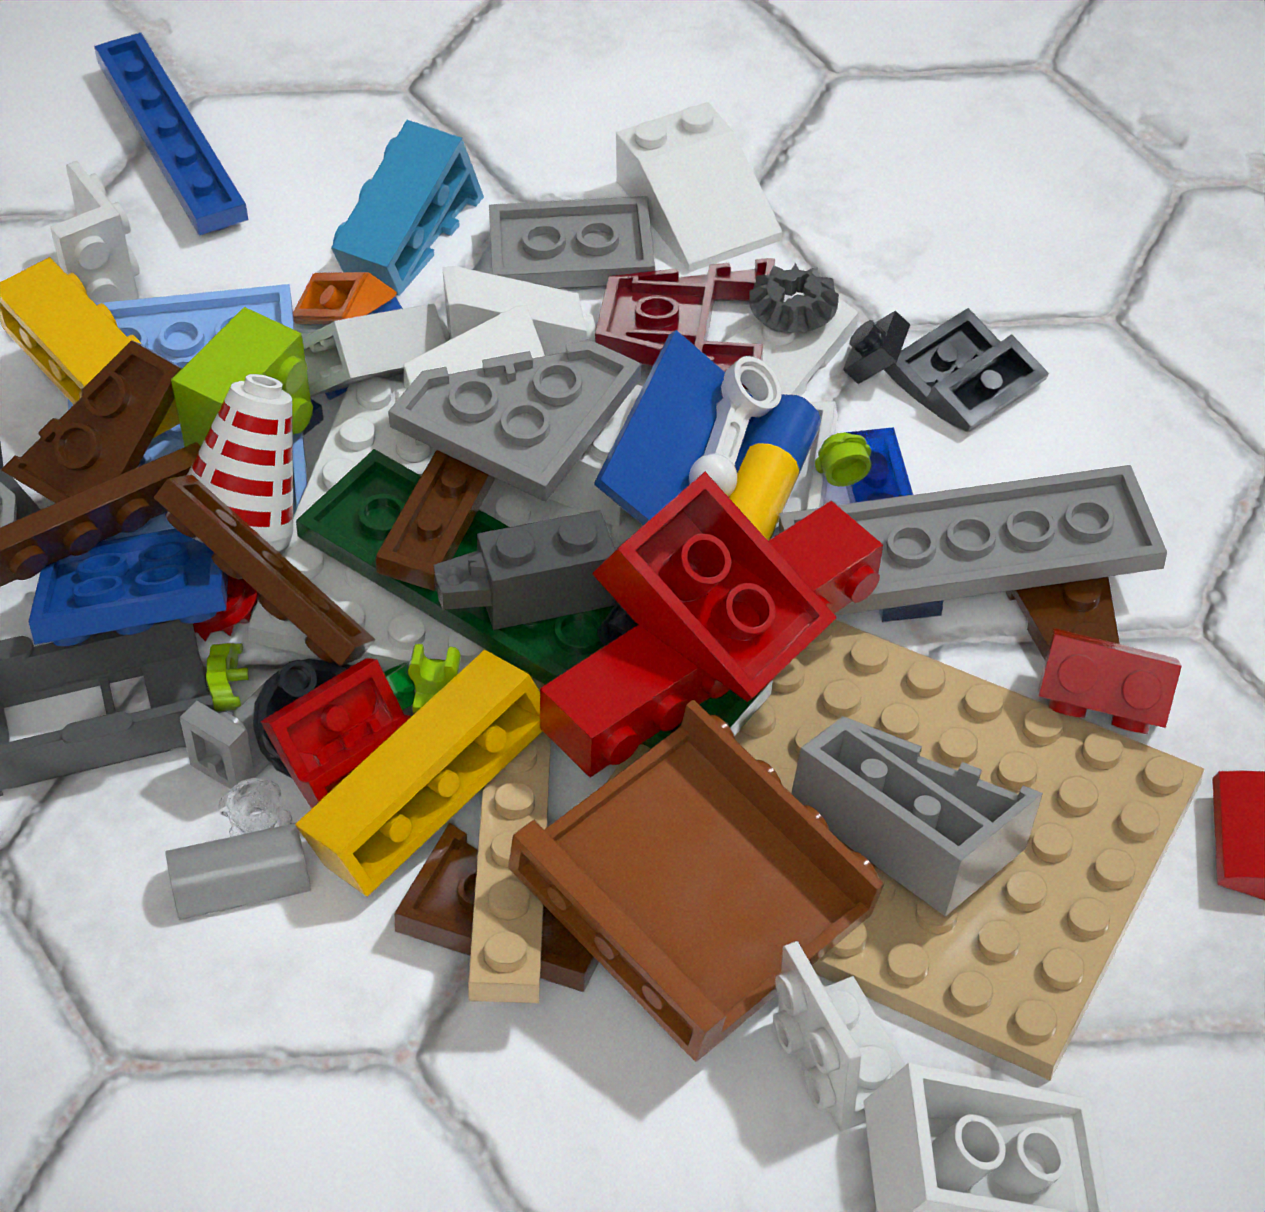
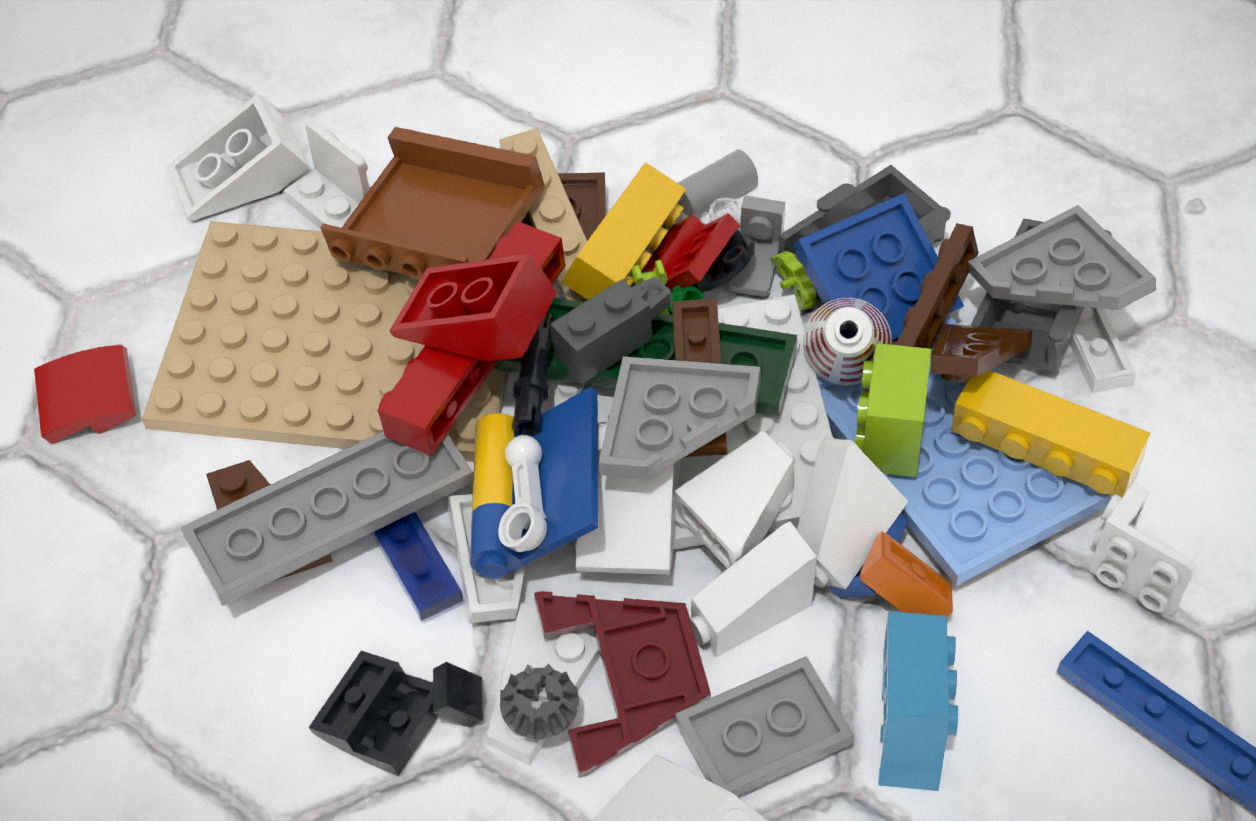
camera: 160 degrees right, 5 degrees up
reddish brown plate [153,475,376,666] -> none
light grey wedge [791,716,1043,917] -> none
lime plate [815,432,871,487] -> none
red brick [1038,628,1182,734] -> none

